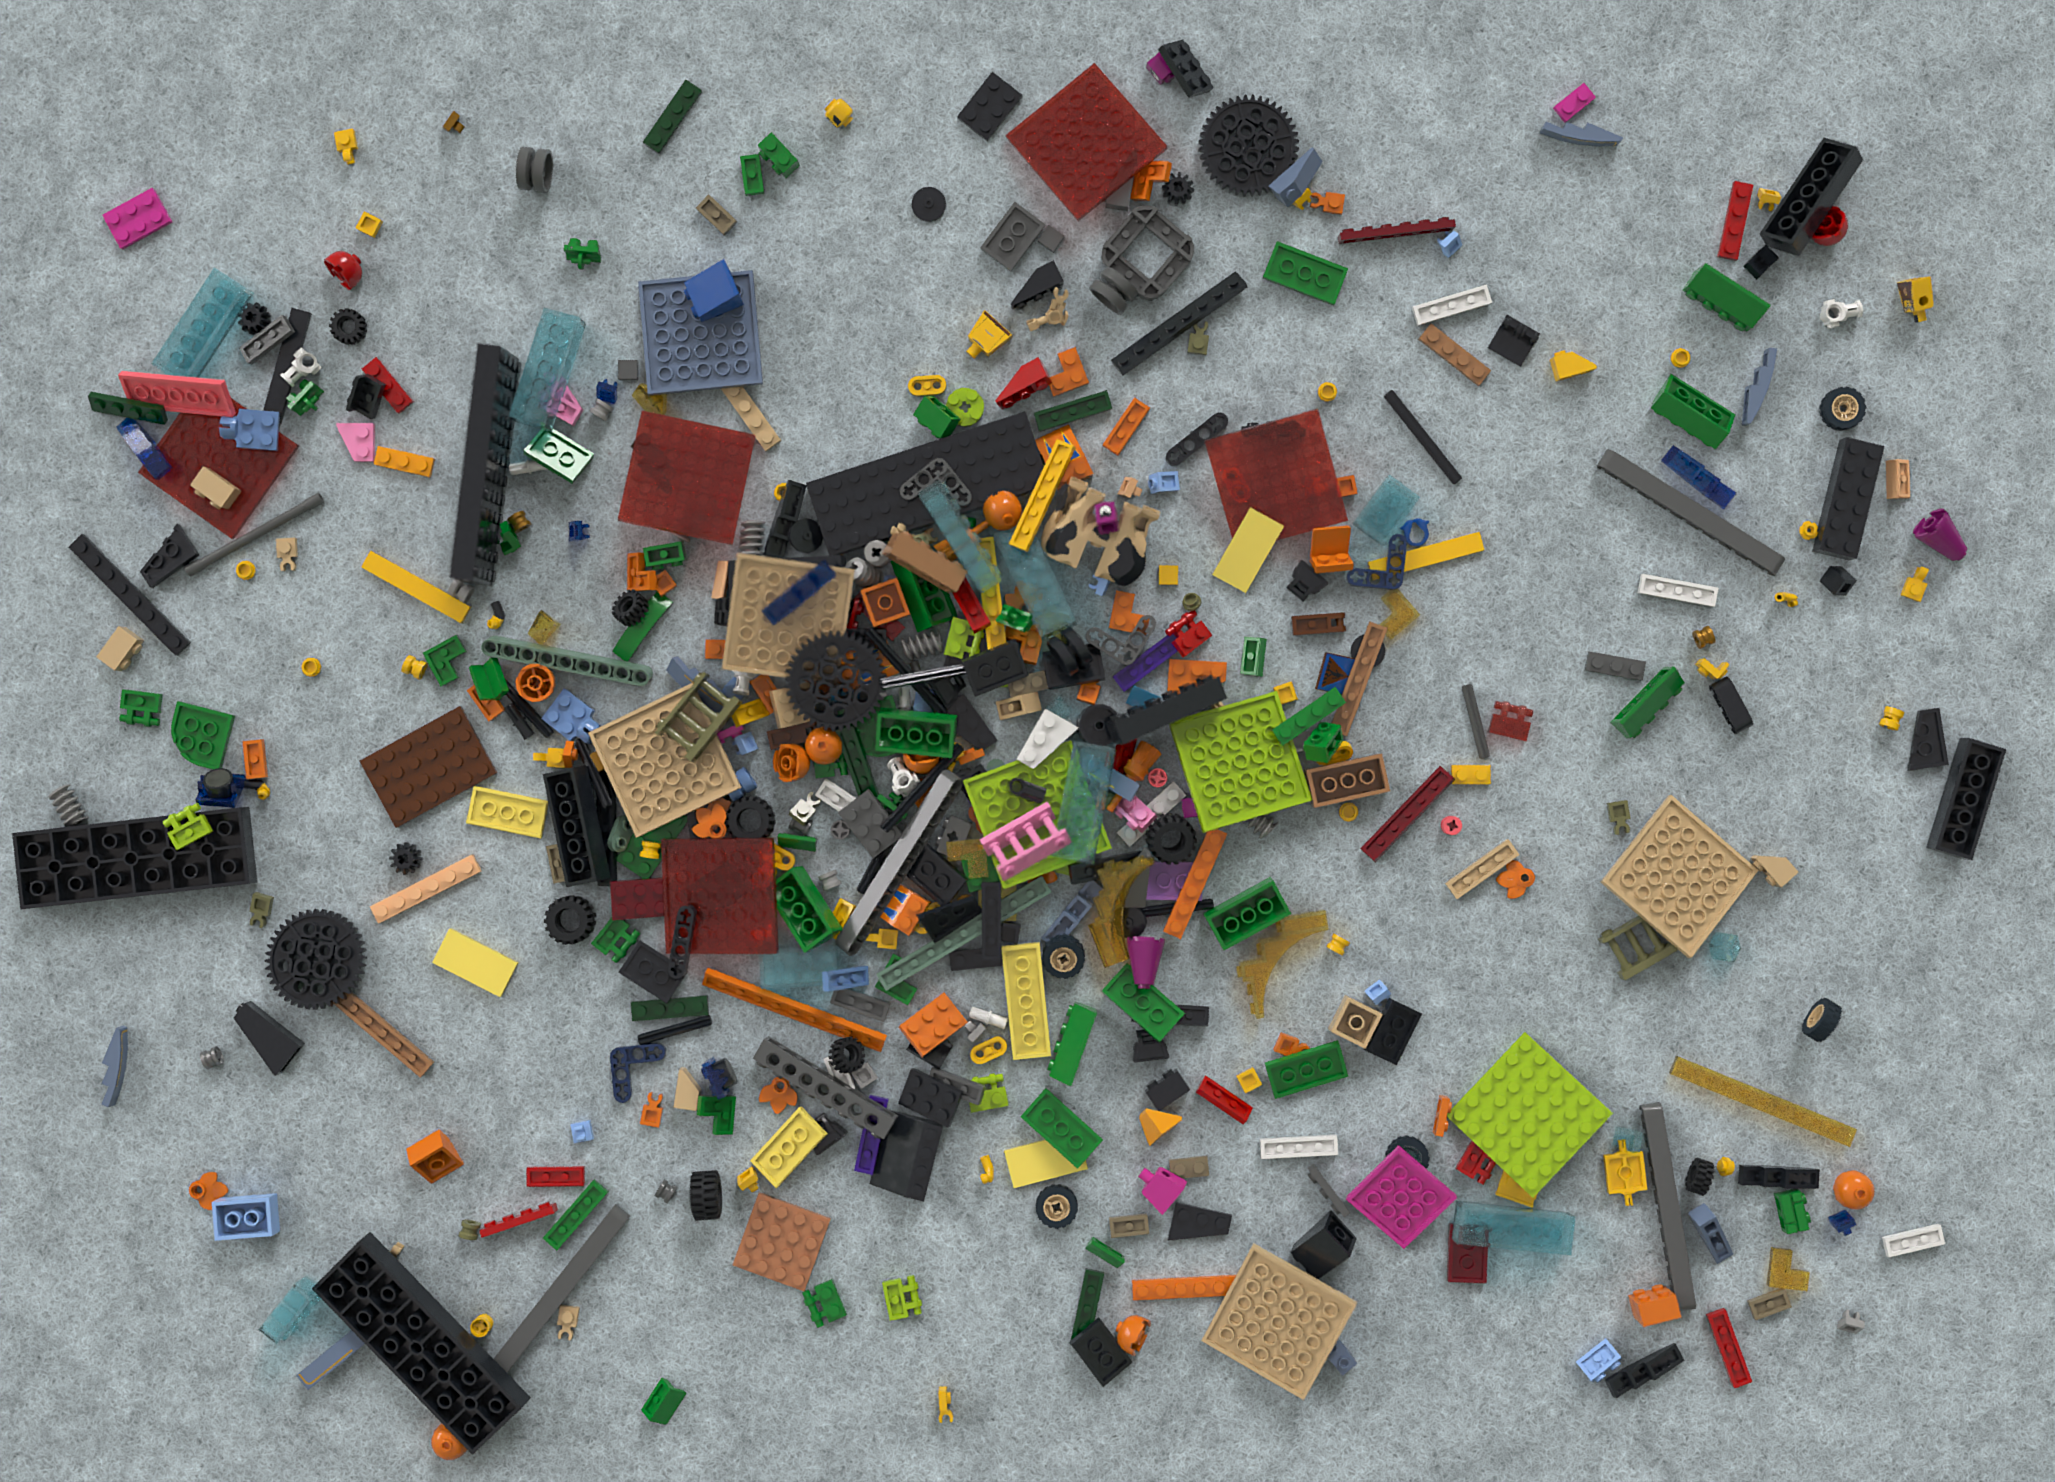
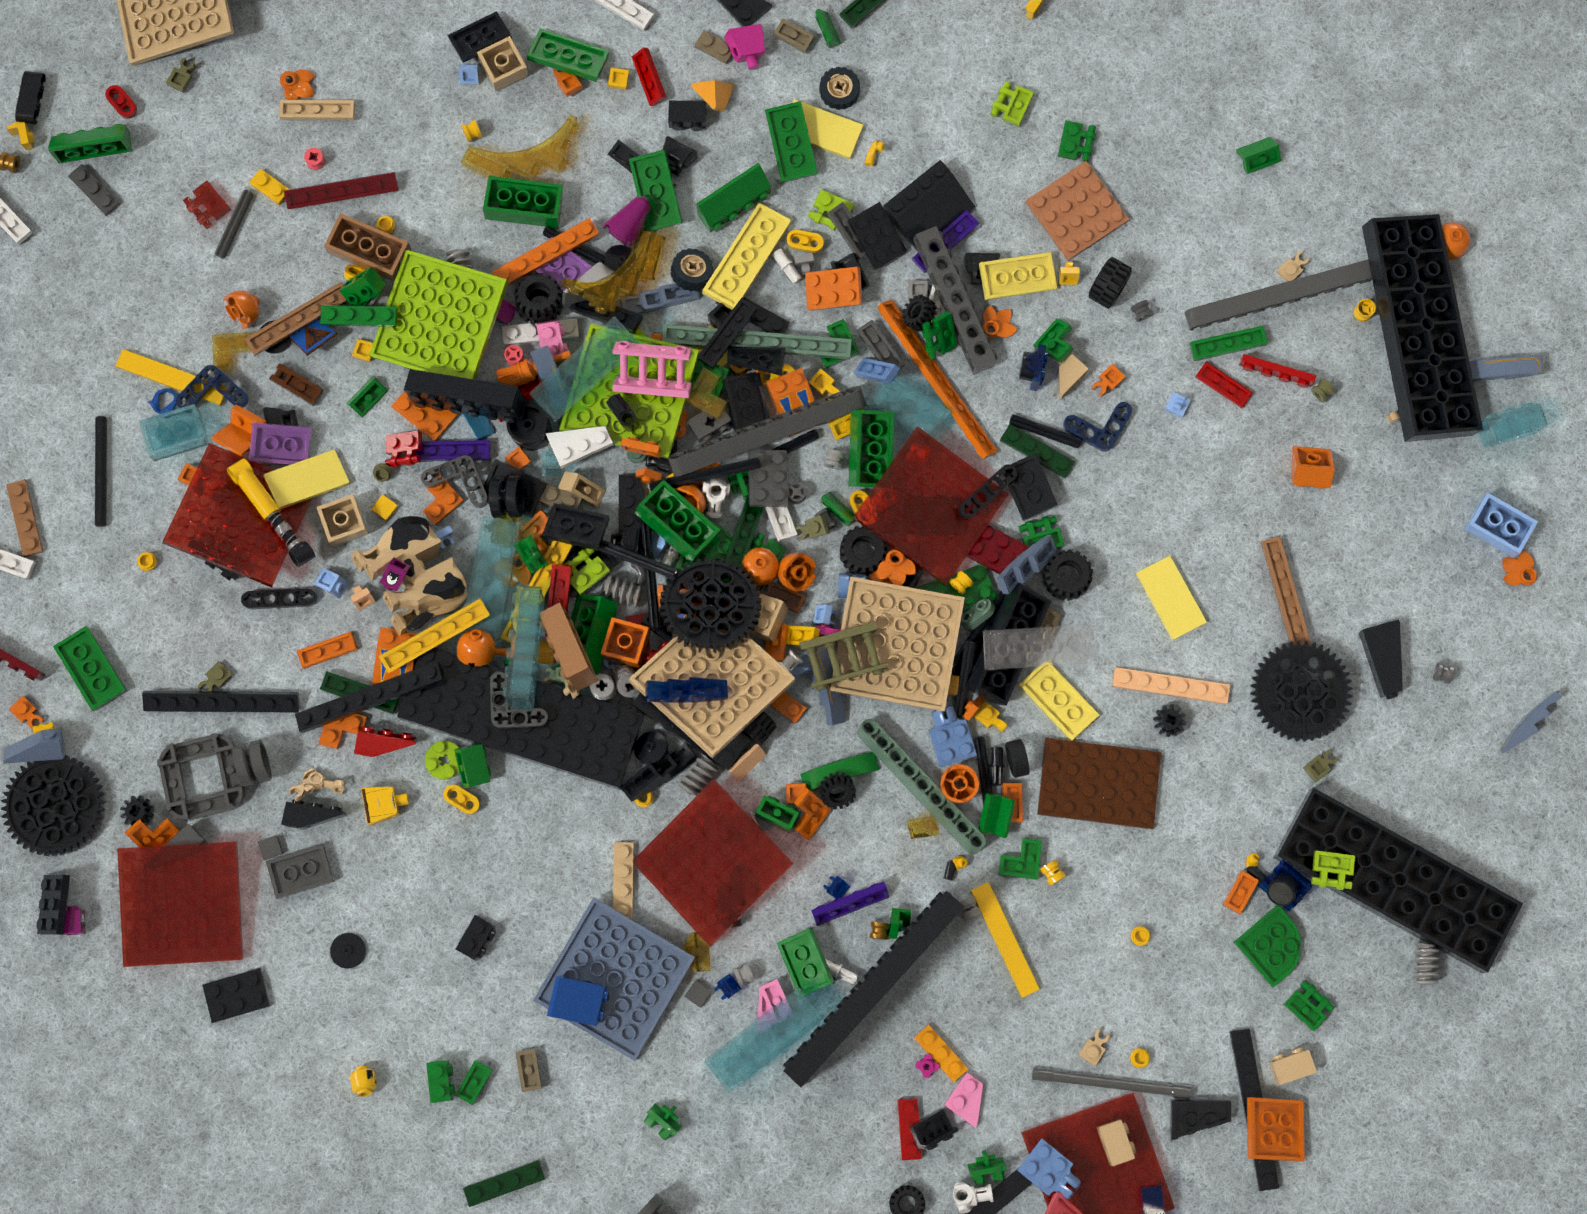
camera: 145 degrees left, 10 degrees down
none -> red plate [105,85,137,119]
none -> orange cylinder [223,290,260,329]
none -> piece [227,458,316,568]
none -> medium lavender plate [249,422,311,464]
none -> black plate [295,662,444,733]
none -> tan brick [317,494,369,547]
none -> black bracket [455,915,496,961]
none -> orange plate [621,437,662,458]
none -> dark purple plate [811,882,889,926]
none -> dark pink plate [915,1054,939,1078]
none -> green plate [922,311,957,359]
none -> clear plate [983,625,1092,670]
none -> sand blue slope [997,535,1057,594]
none -> black tyre [1005,739,1030,778]
none -> orange plate [1247,1097,1305,1162]

